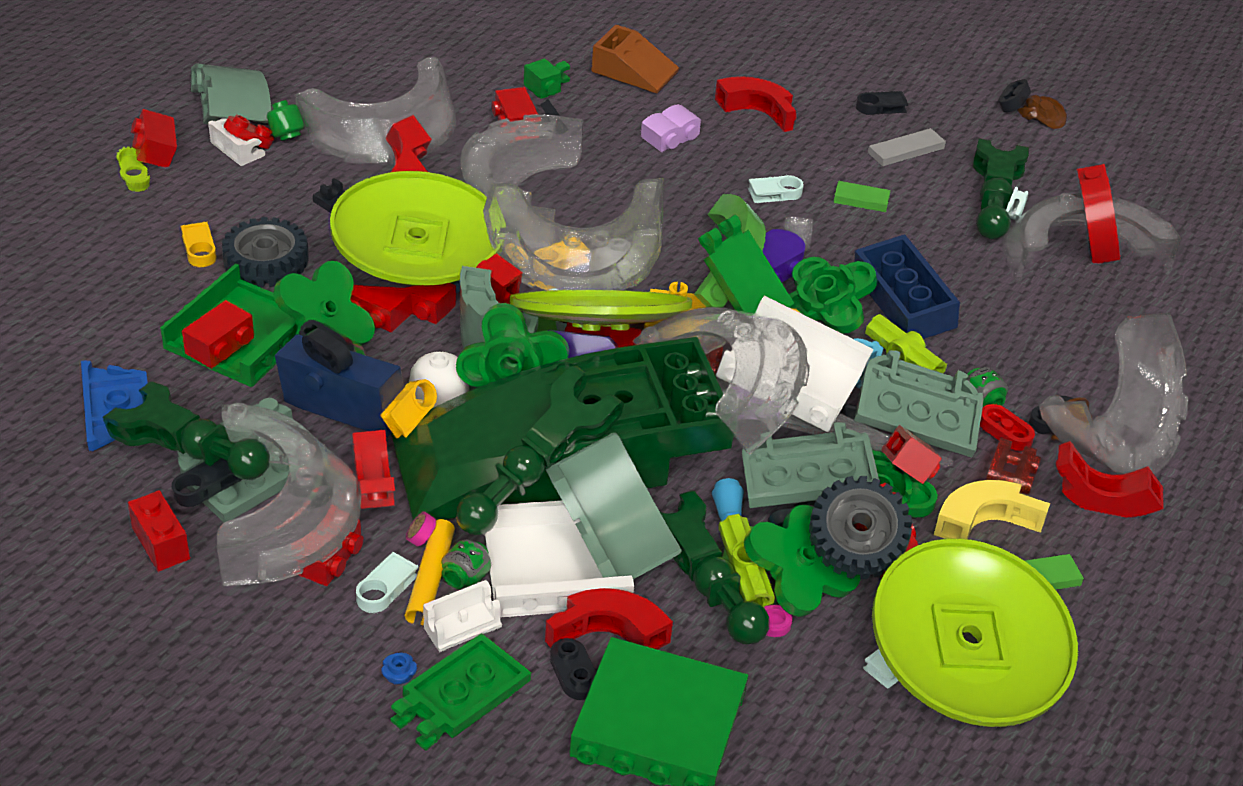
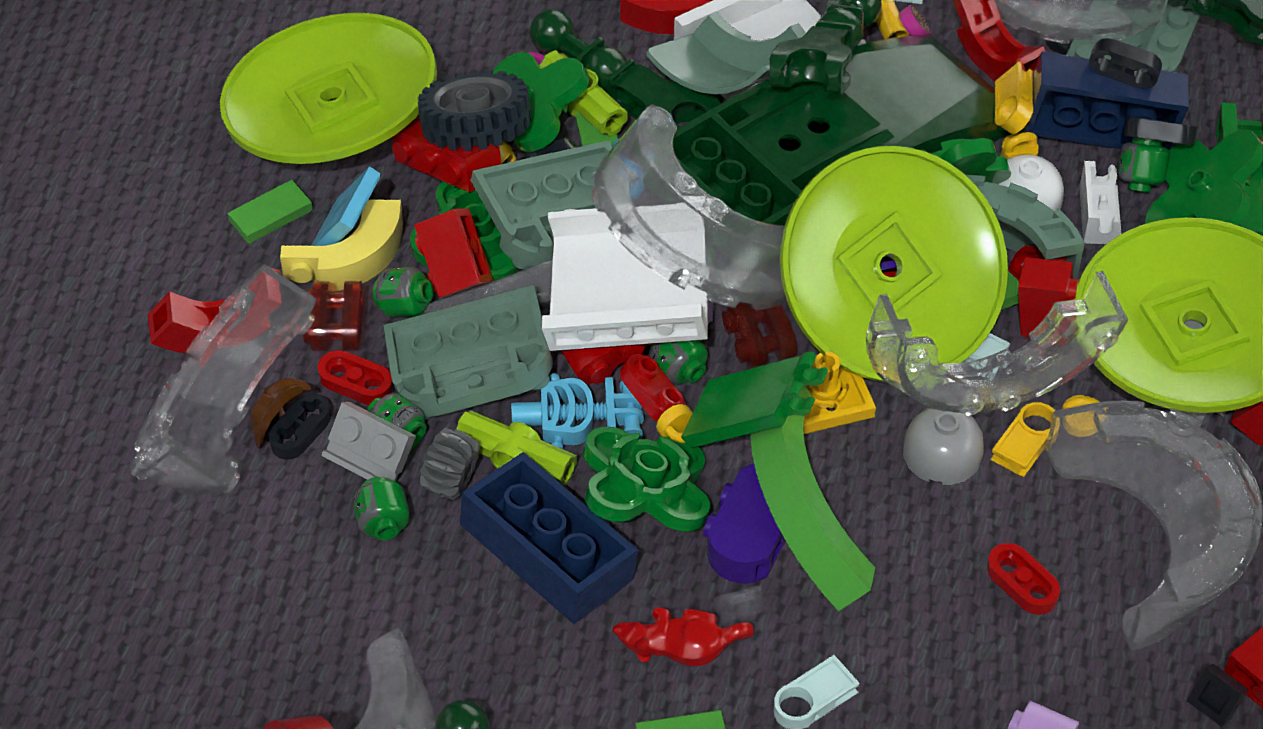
camera: 160 degrees right, 10 degrees up
none -> medium azure tile [311,166,380,246]
none -> light grey plate [321,402,416,482]
none -> green head [352,477,410,540]
none -> green head [373,267,433,318]
none -> dark grey gear [420,428,479,500]
none -> red animal [612,607,754,667]
none -> red plate [987,543,1060,615]
none -> white hinge [1079,161,1121,244]

